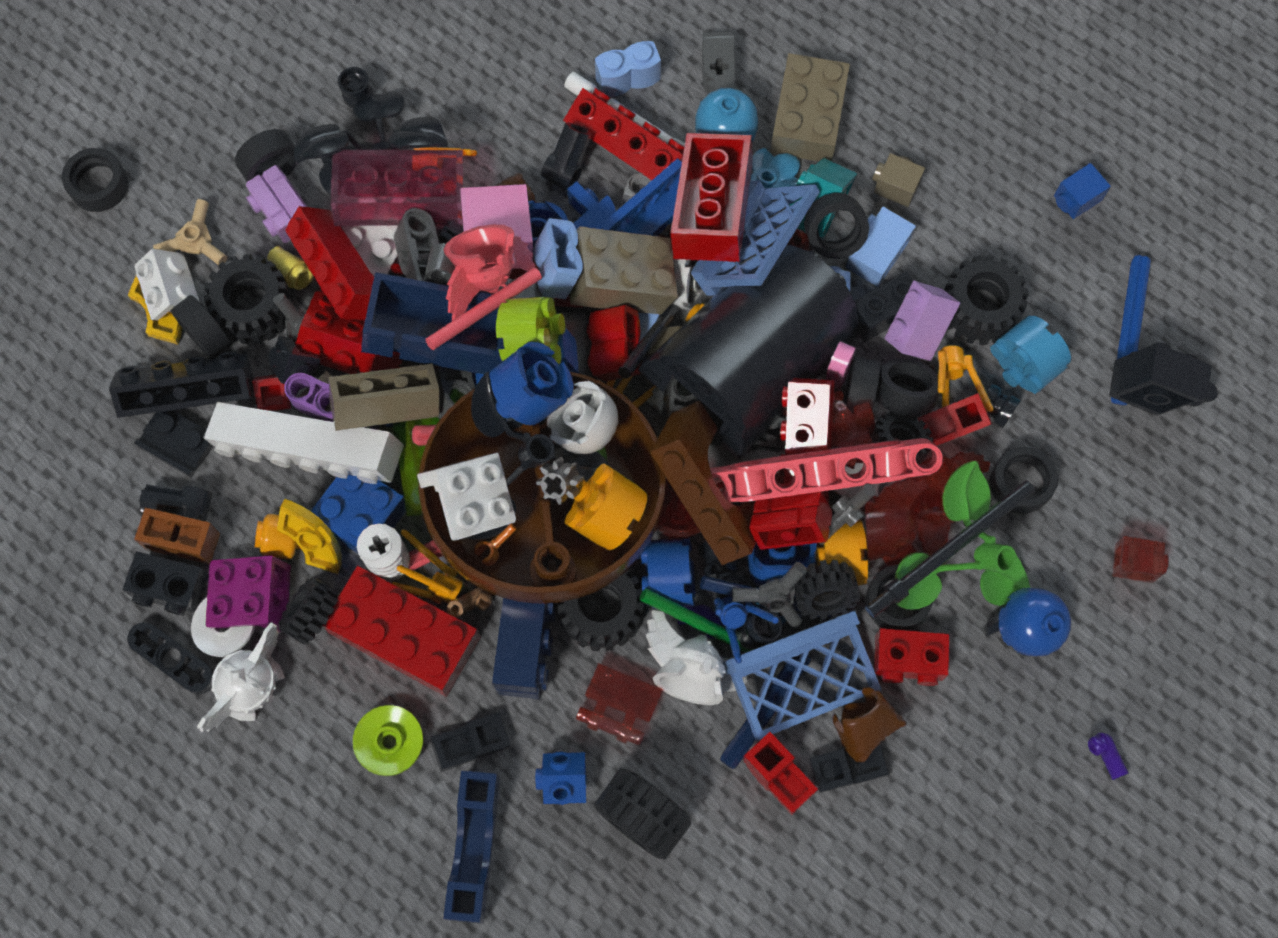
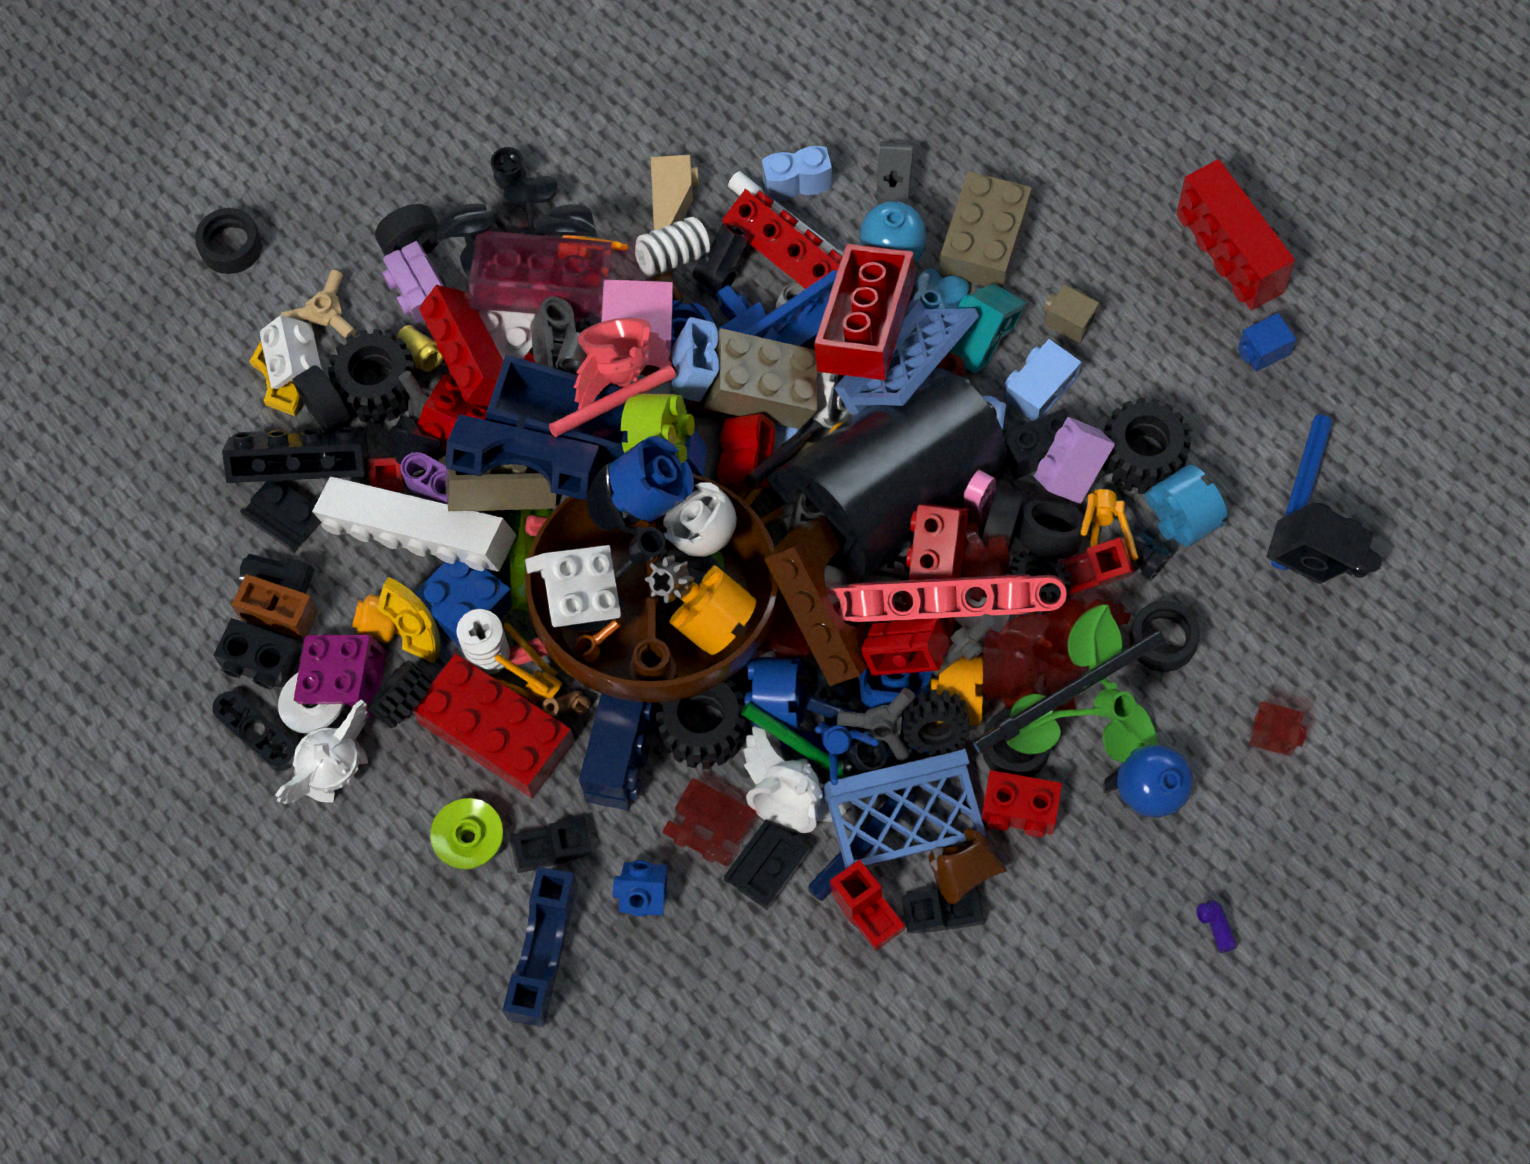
camera: 10 degrees right, 5 degrees down
black tyre [594,768,692,860] -> none
black tyre [804,193,869,259] -> none
none -> dark blue arch [446,414,599,500]
none -> white piece [635,217,710,277]
none -> tan slope [651,155,699,230]
none -> black plate [724,819,810,910]
none -> red brick [1177,159,1295,311]

